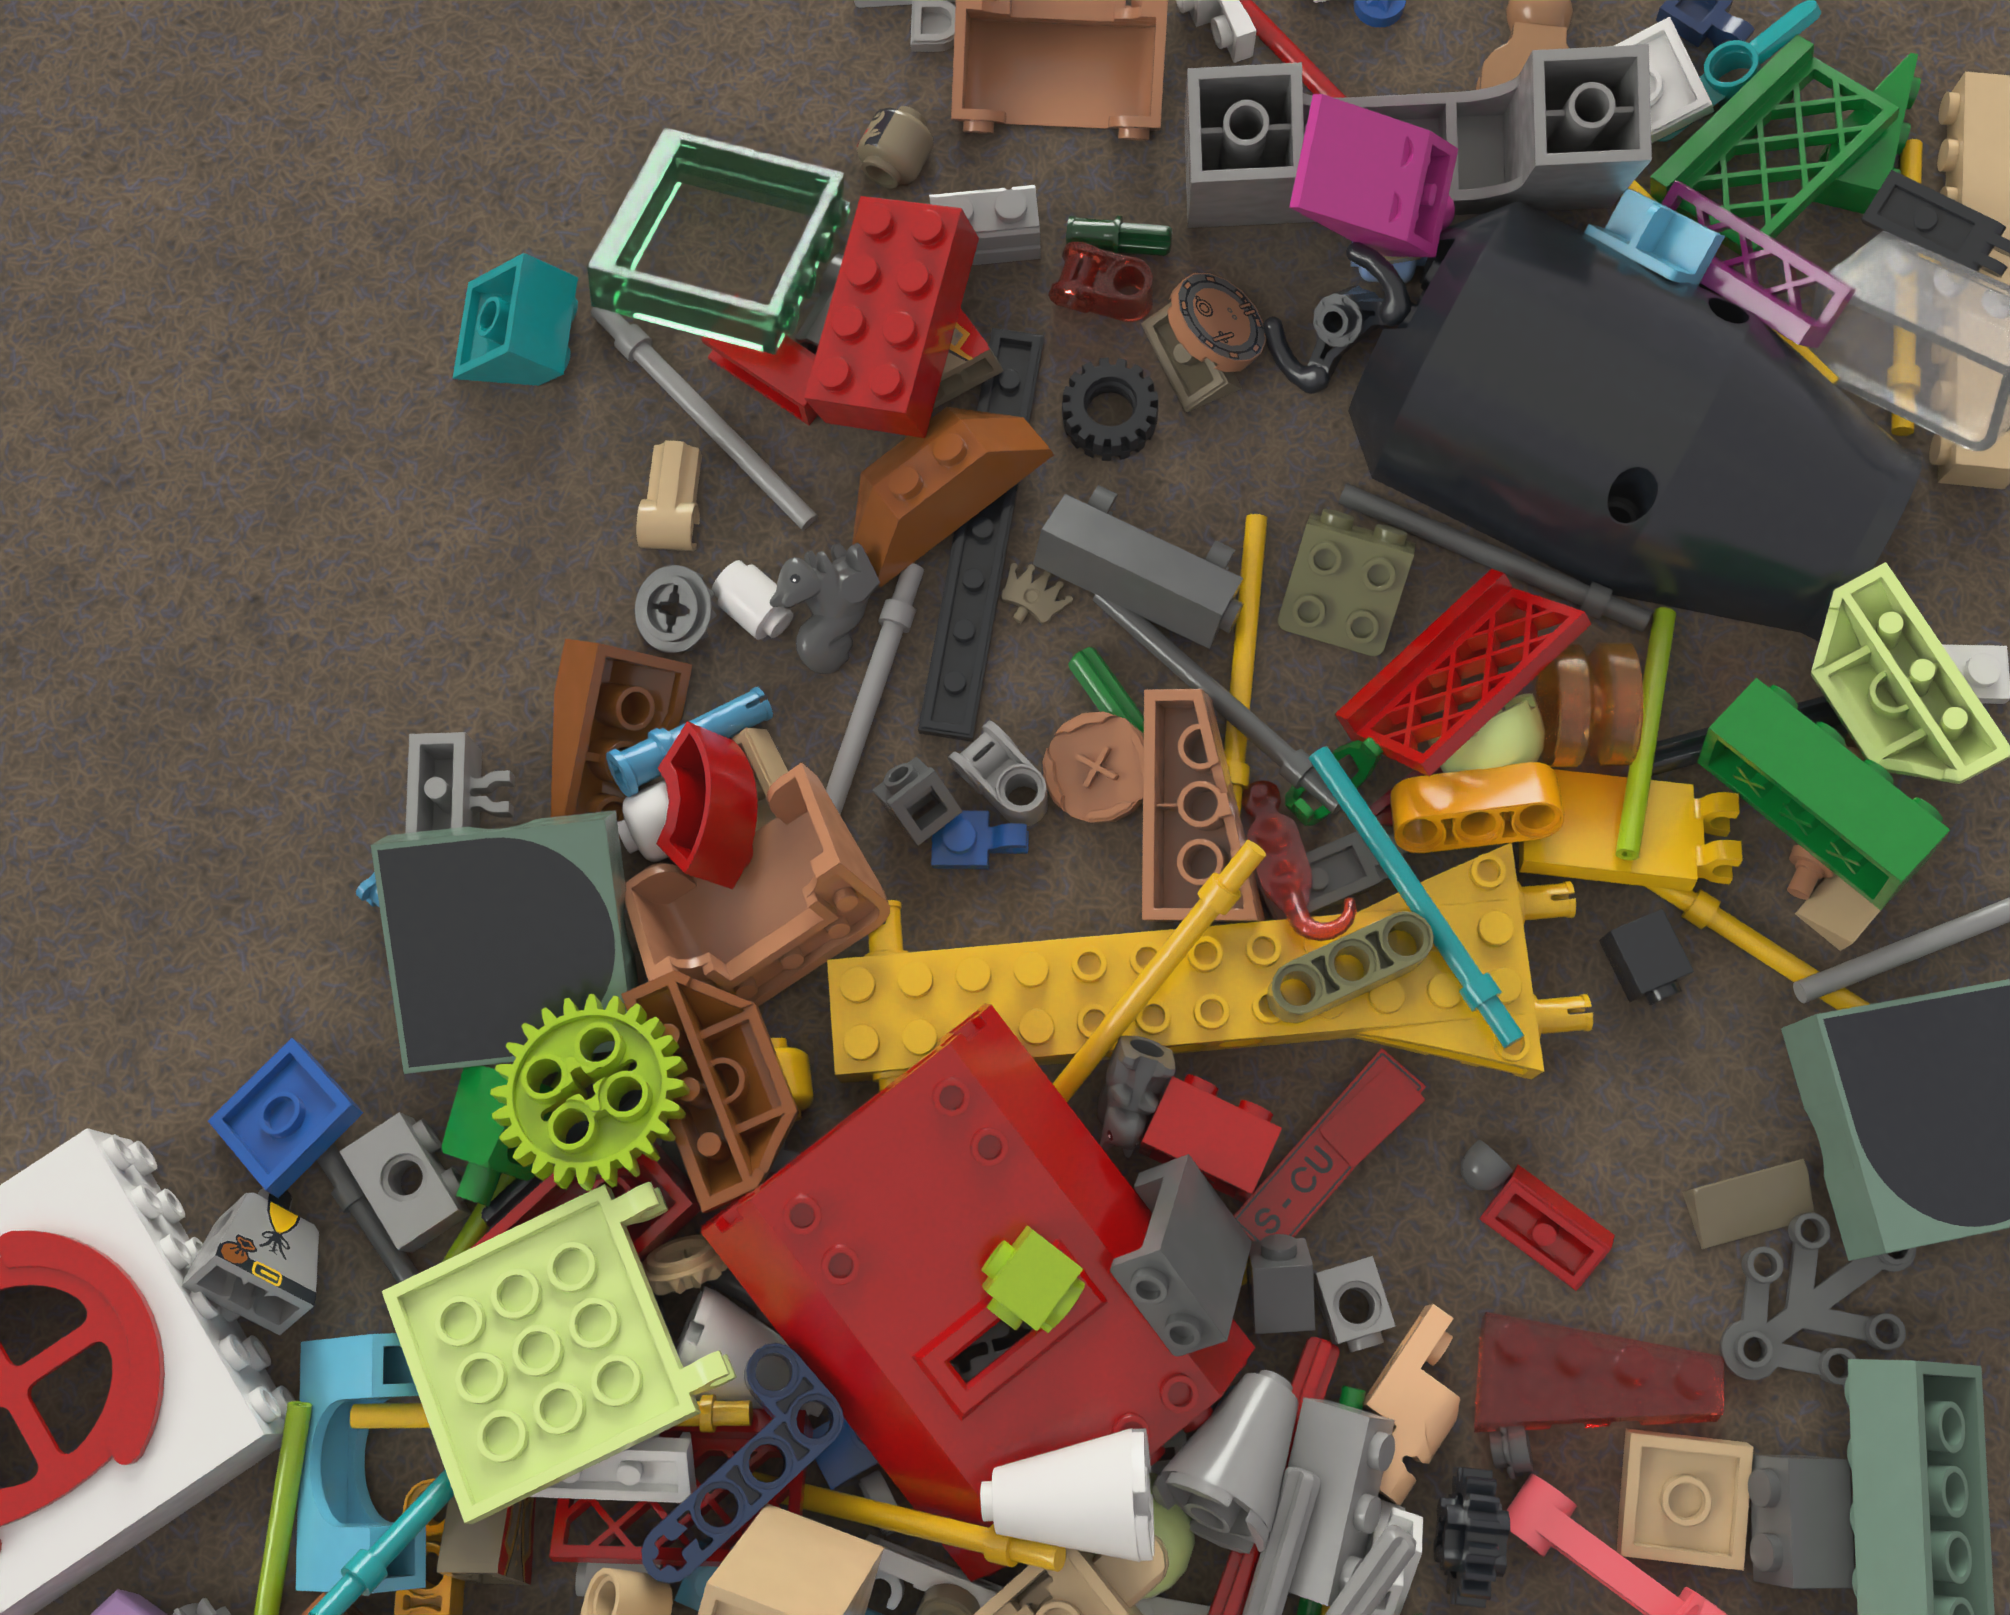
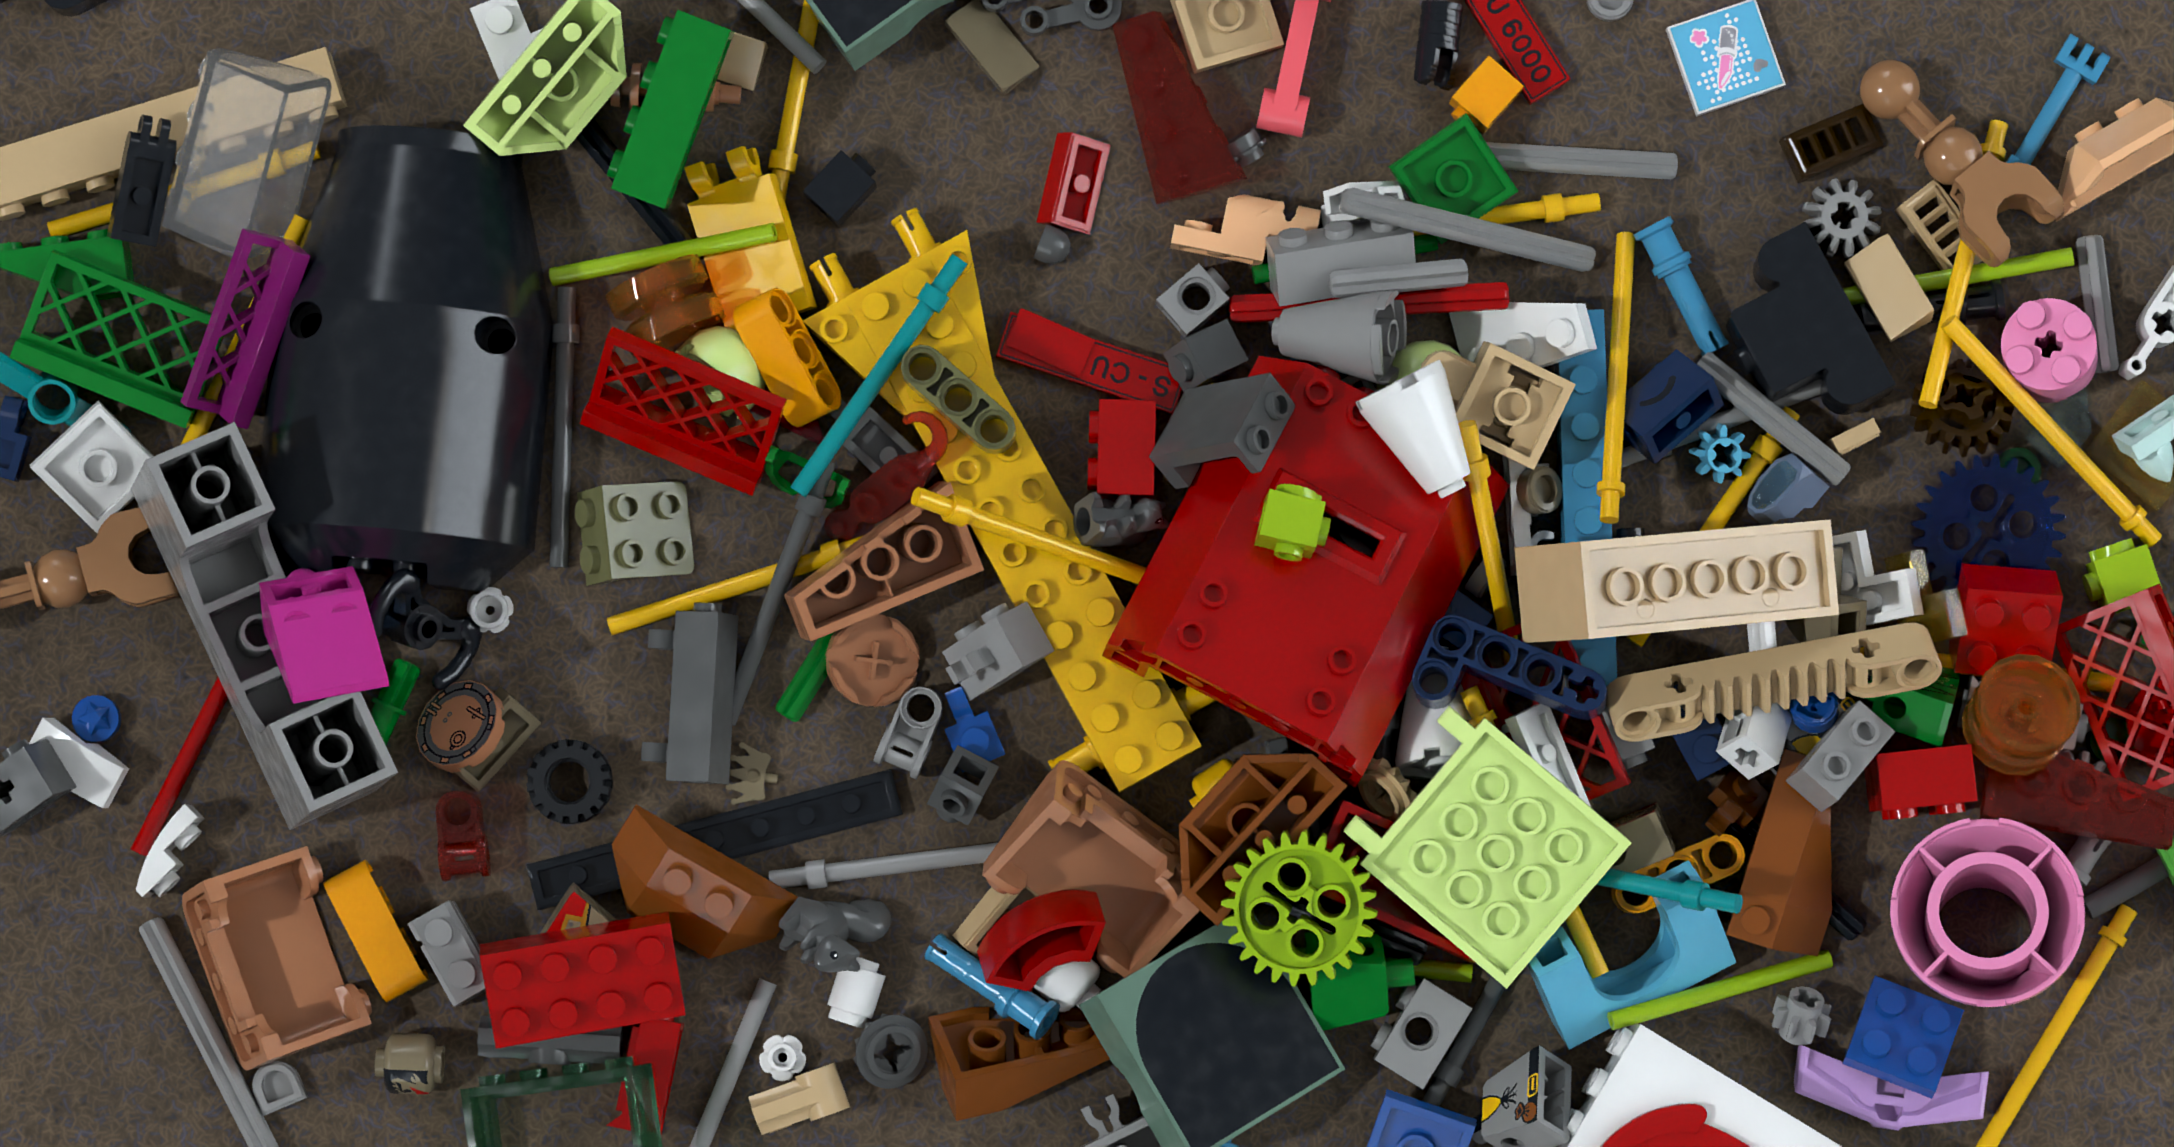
camera: 120 degrees left, 10 degrees up
dark green axle [1066,215,1172,259] -> none
black gear [1433,1467,1510,1608] -> none
medium azure panel [1584,188,1725,285] -> none
none -> light orange beam [323,859,429,1002]
none -> green axle [370,659,420,745]
none -> white plate [467,587,514,633]
none -> white plate [759,1035,806,1081]
none -> light grey brick [942,601,1055,701]

